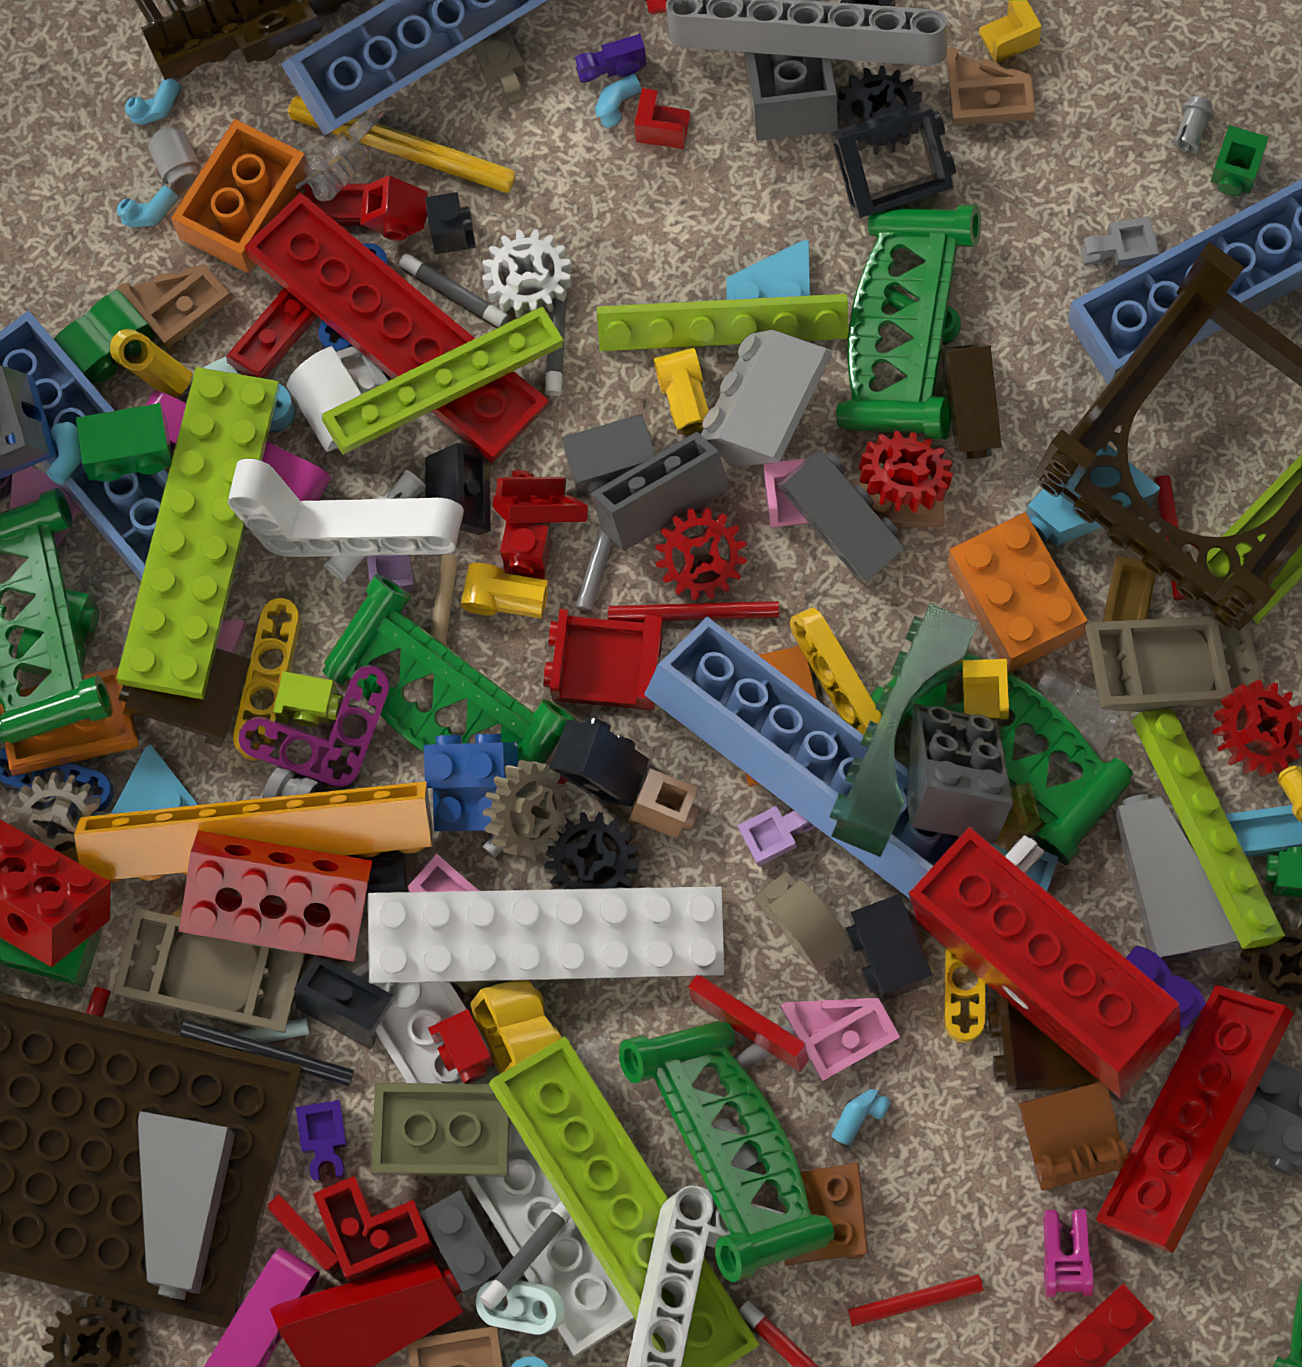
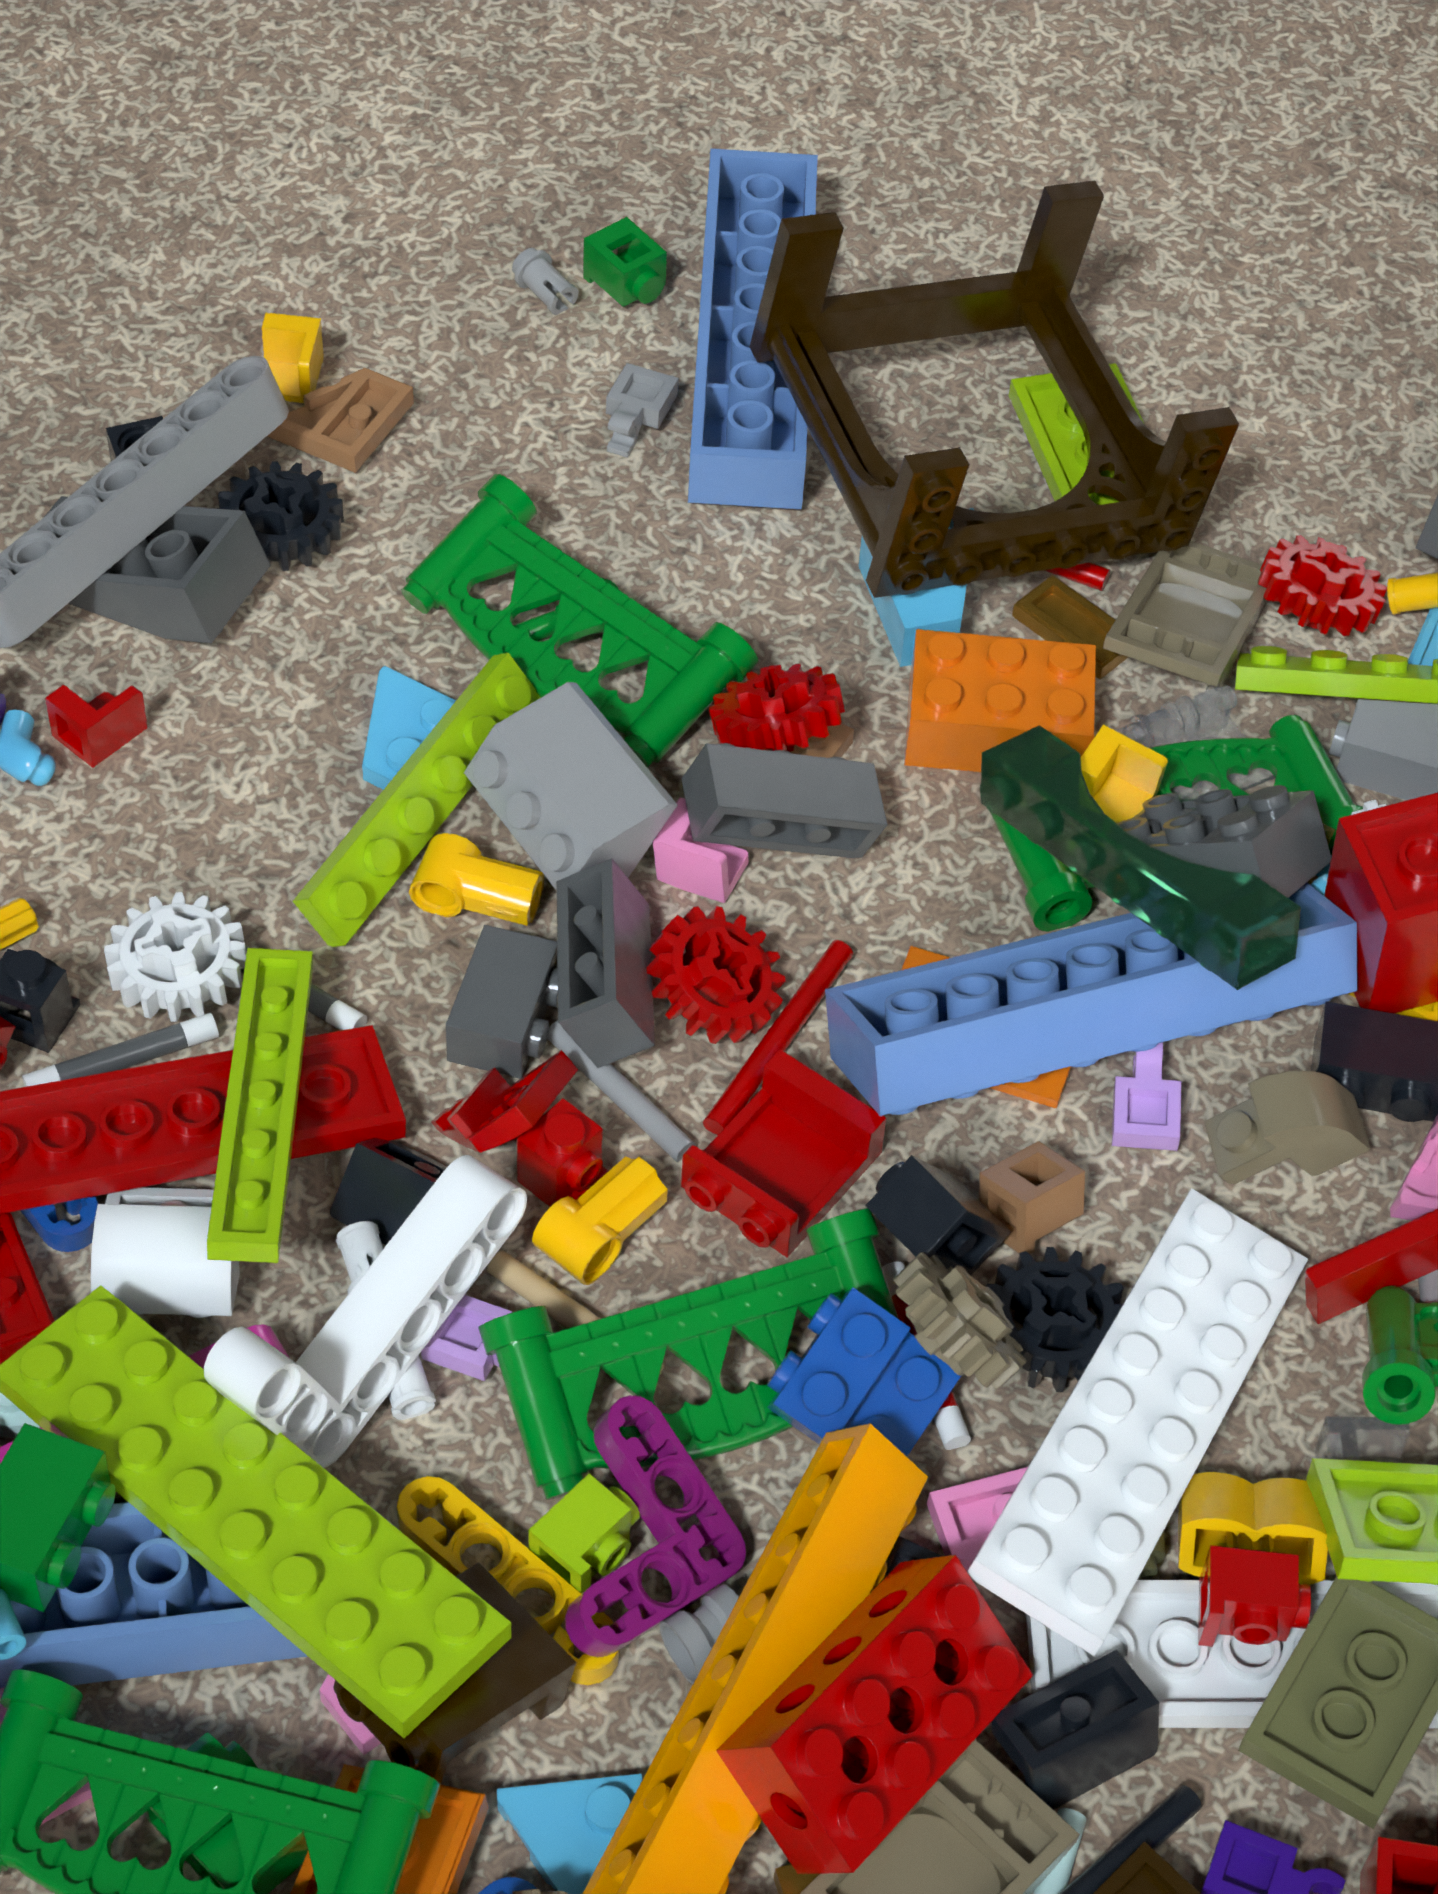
camera: 70 degrees left, 20 degrees down
yellow beam [790,607,895,754] -> none
black window [830,102,956,218] -> none
dark brown slope [941,343,1002,459] -> none

